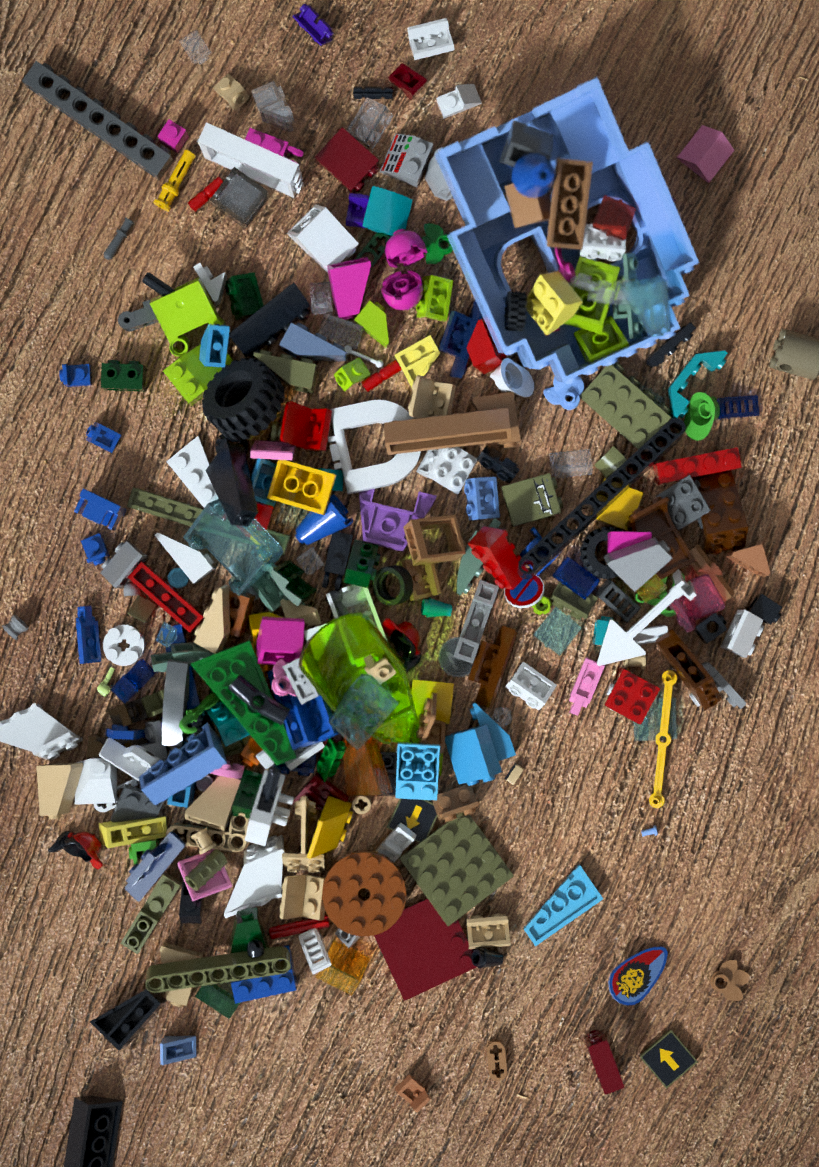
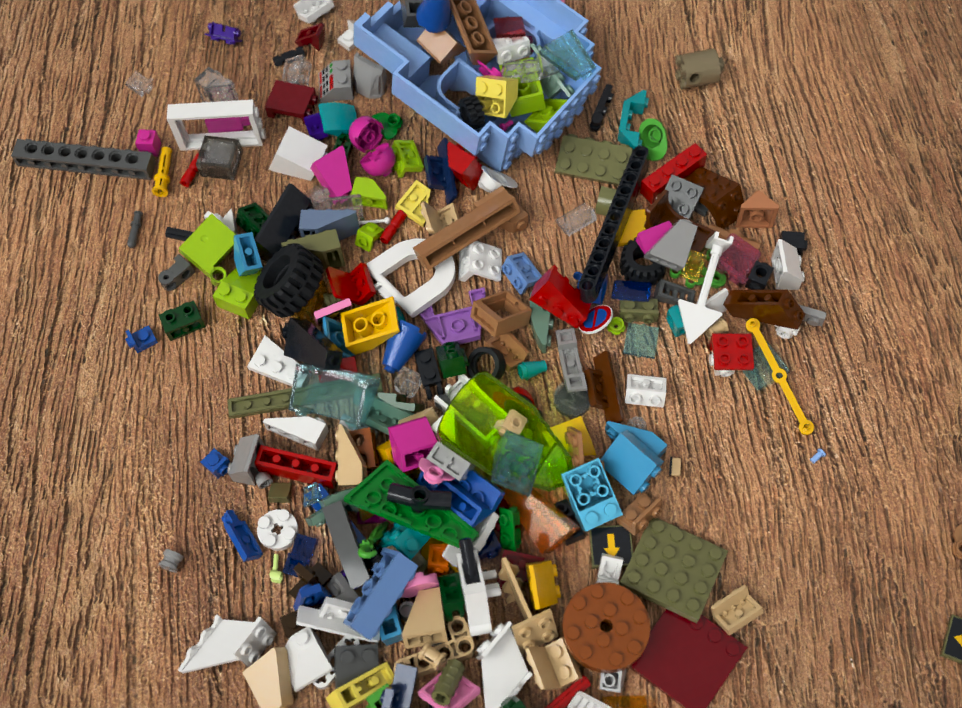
camera: 20 degrees left, 25 degrees down
blue panel [74,489,127,531] -> none
blue bracket [86,422,121,453] -> none
olive panel [141,689,164,718] -> none
medium azure tile [168,568,189,588] -> none
tan bracket [213,74,250,111] -> none
tan bush [352,794,371,814] -> none
black cone [471,947,504,969] -> none
black hinge [477,445,520,484] -> none
olive brick [501,473,563,527] -> none
medium azure wing [523,864,603,946] -> none
light blue plate [543,376,584,410] -> none
bright pink hinge [569,657,605,716] -> none
dark red window [583,1029,625,1095] -> none
shield [608,947,668,1005] -> none
clear blue slope [716,395,760,420] -> none

